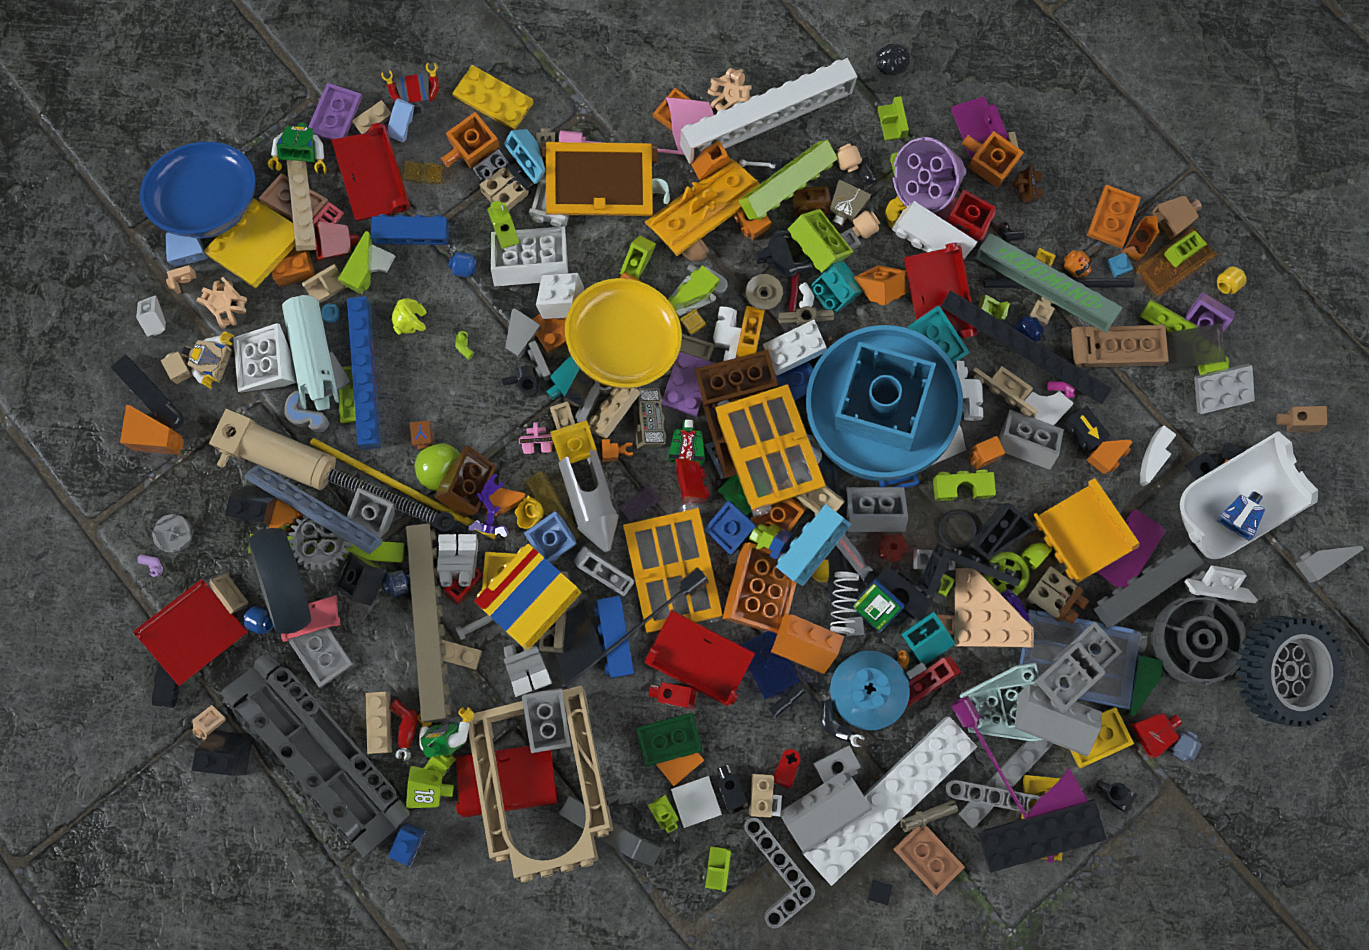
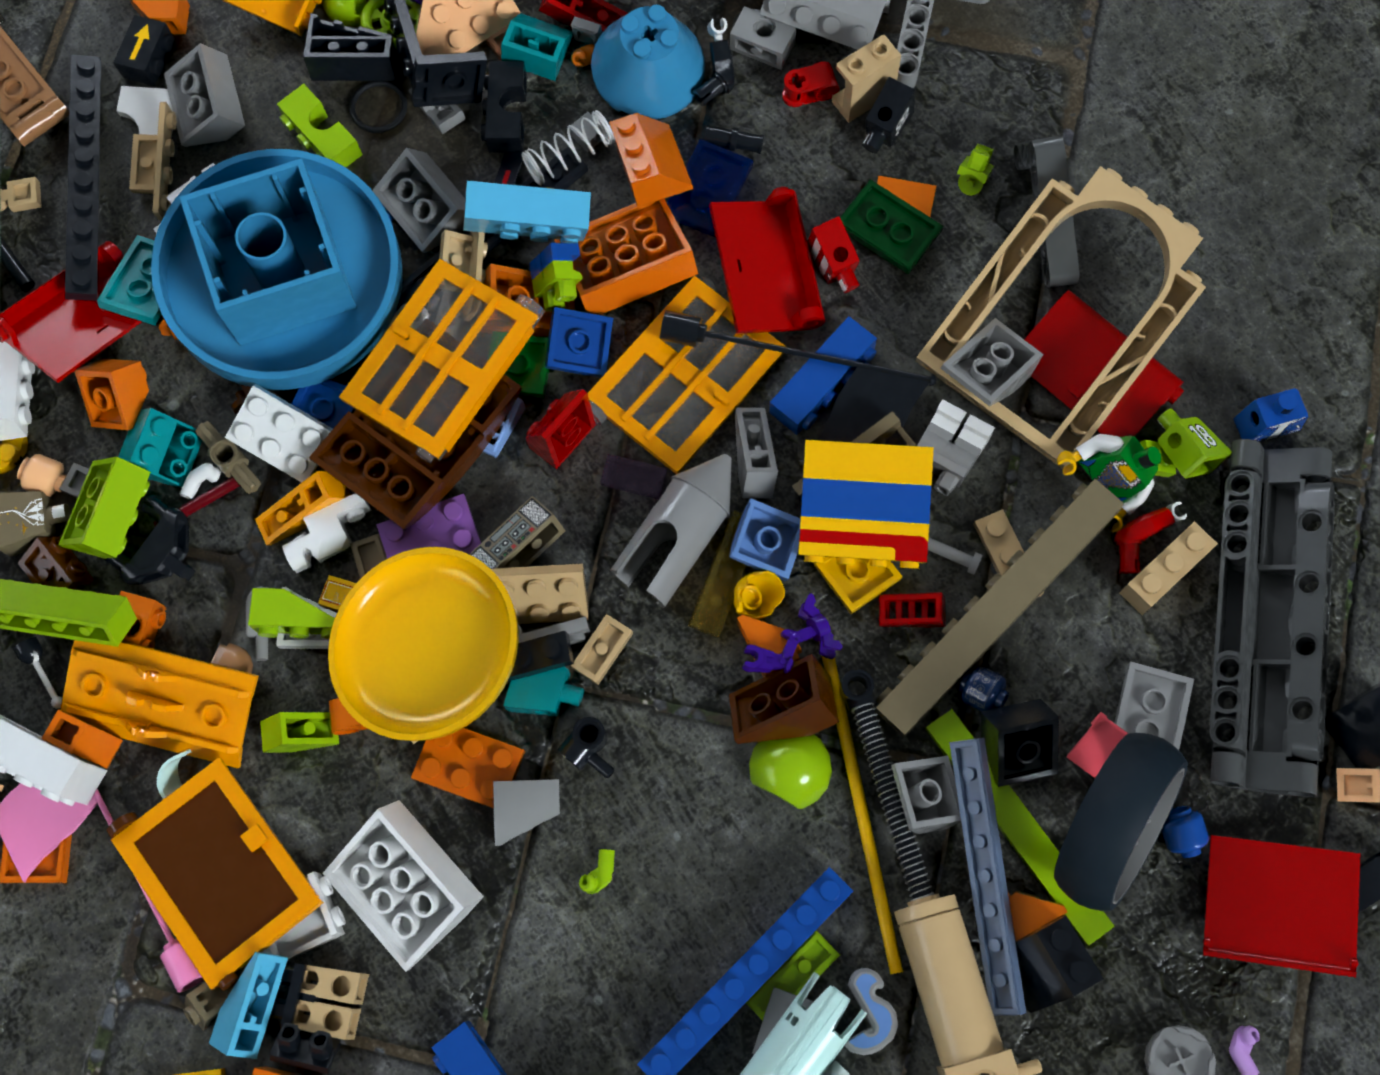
camera: 120 degrees left, 5 degrees down
tan plate [208,573,249,614] -> none
light grey gear [289,514,353,572] -> none
neon yellow helmet [392,298,427,335] -> none
dark orange brick [410,420,434,451] -> none
light grey hips [437,534,478,587] -> none
blue head [448,252,477,278] -> none
lime torso [487,201,520,249] -> none
bright pink hips [519,422,553,454] -> none
light grey plate [527,341,551,382] -> none
white brick [536,273,584,319] -> none
yellow plate [550,420,597,463] -> none
orange piece [602,439,633,462] -> none
torso [668,420,705,465] -> none
white tile [671,776,722,828] -> none
lime panel [705,846,731,892] -> none
dark tan dish [746,274,783,310] -> none
tile [851,579,905,633] -> none
clear red brick [877,533,910,563] -> none
orange brick [968,436,1005,470] -> none
lime bracket [978,295,1010,321] -> none
clear blue head [1016,315,1044,342] -> none
dark pink arm [1048,381,1076,398] -> none

